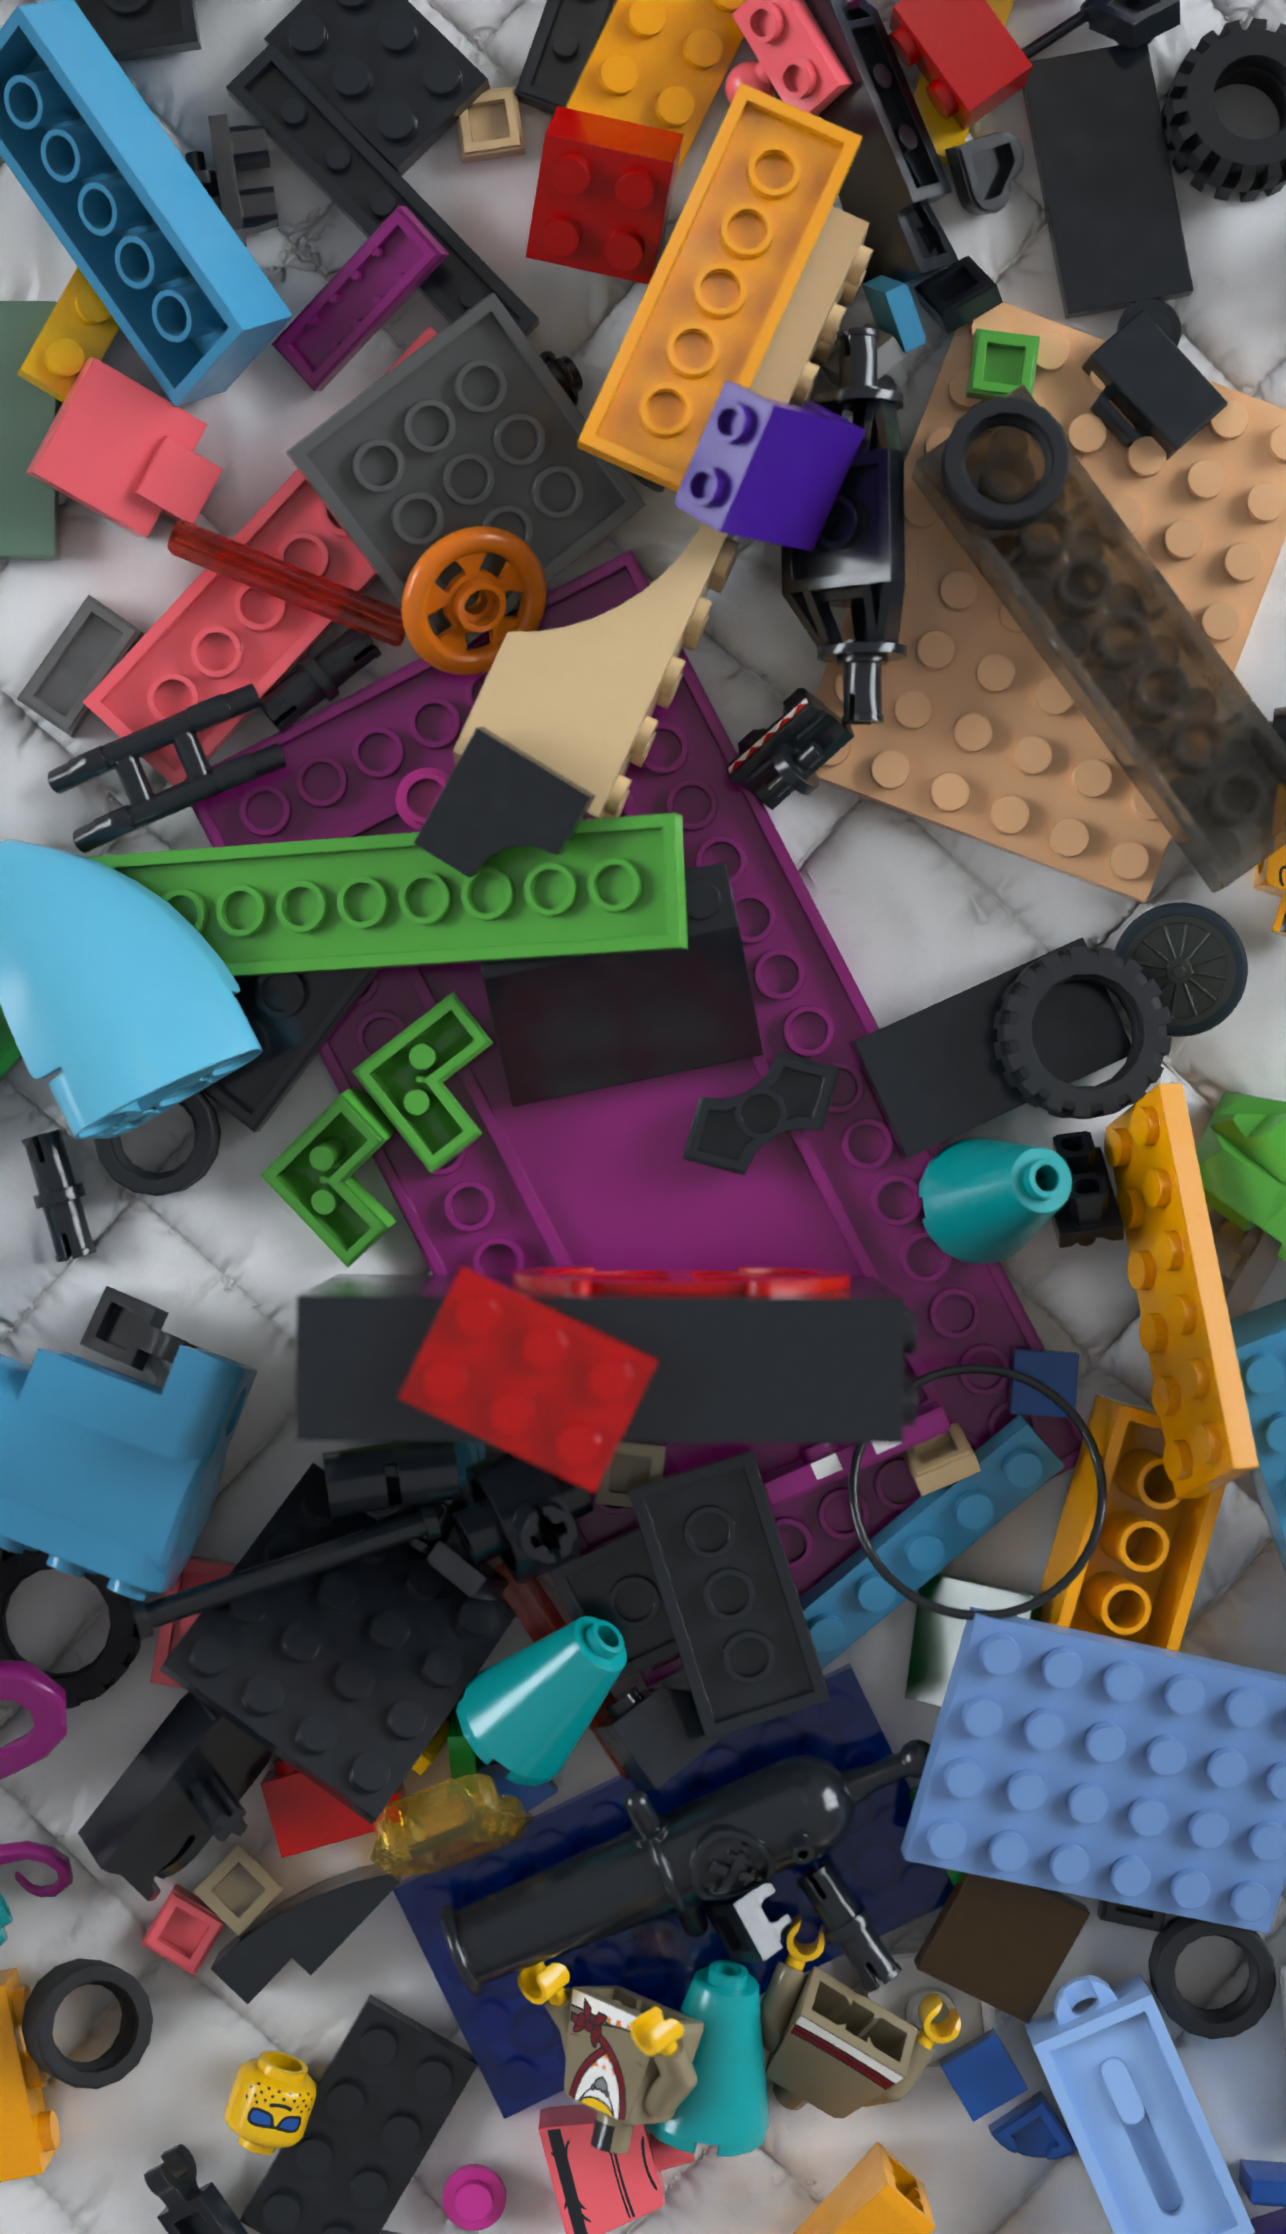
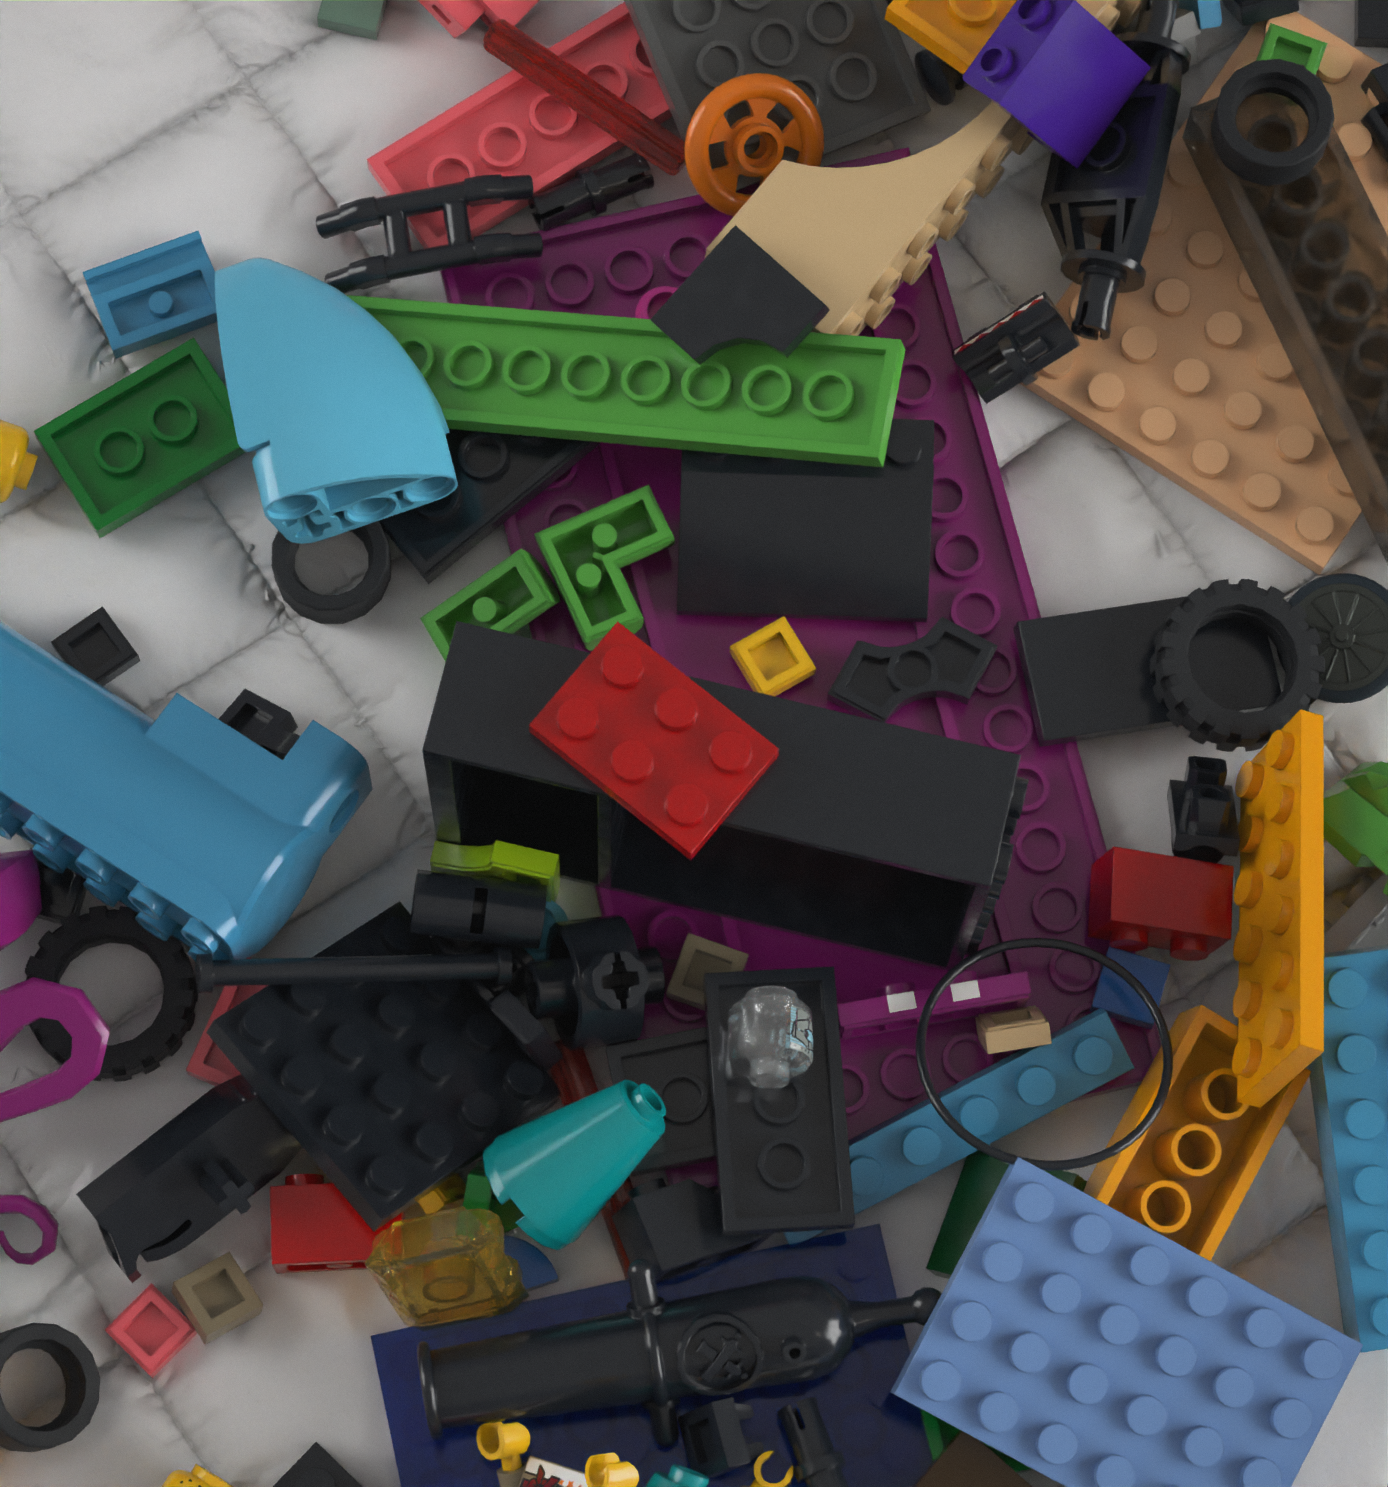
camera: 15 degrees right, 15 degrees down
flat silver tile [17,595,144,738] -> none
black pin [22,1129,97,1262] -> none
black slope [211,1859,405,2004] -> none
teal cone [919,1137,1072,1264] -> none
none -> clear head [727,986,814,1089]
none -> yellow tile [729,616,816,696]
none -> red brick [1088,846,1234,961]

